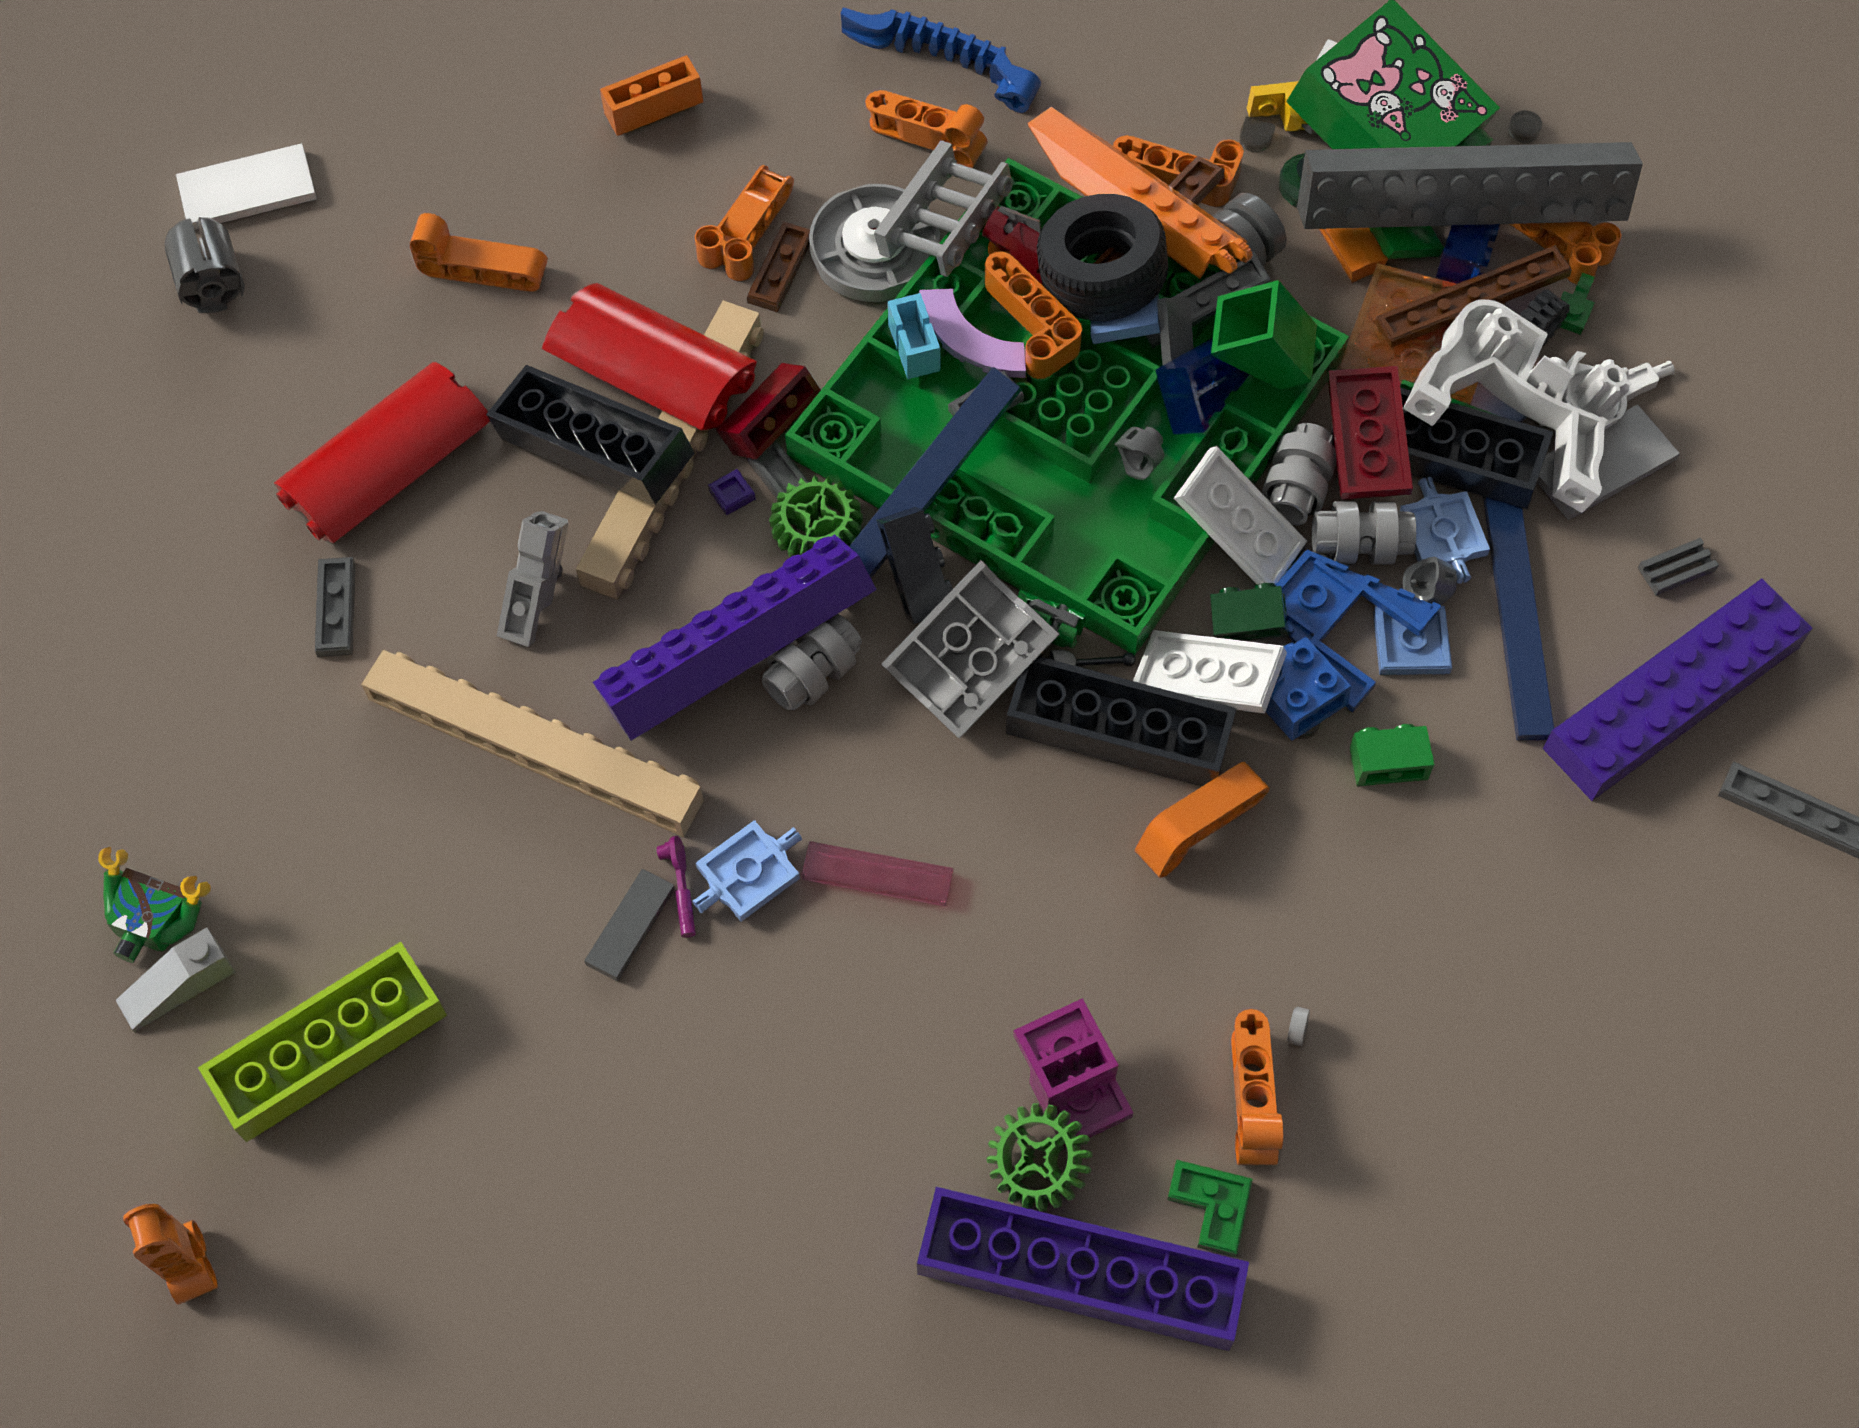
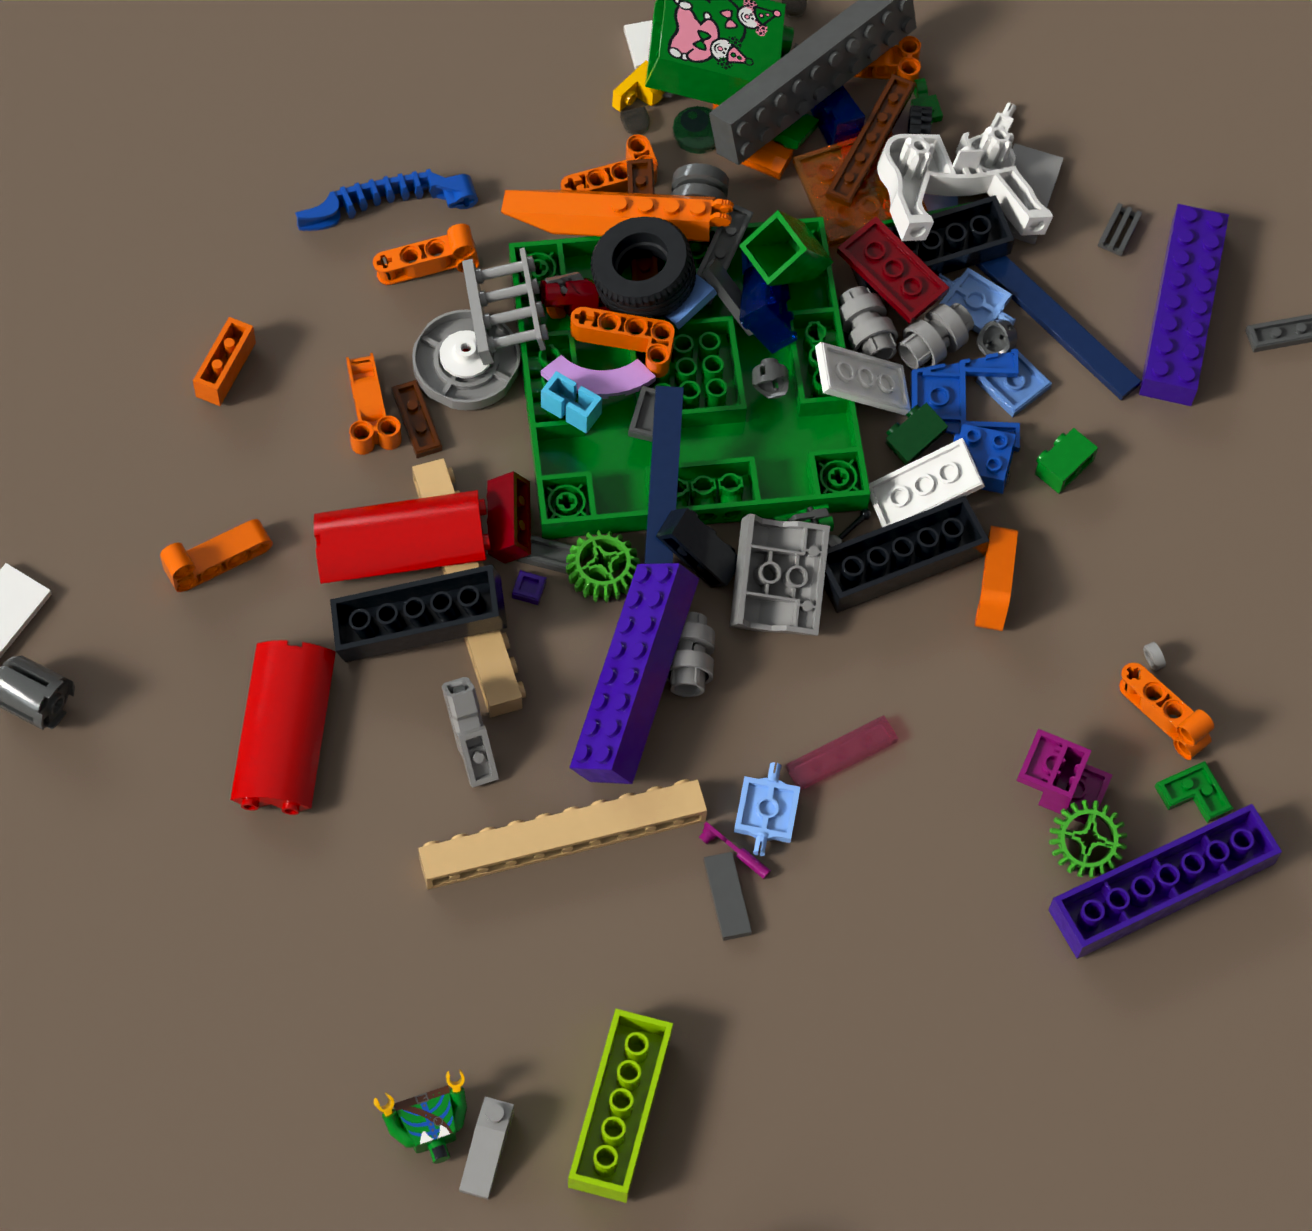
camera: 45 degrees left, 0 degrees up
dark grey tile [315,557,355,657] -> none

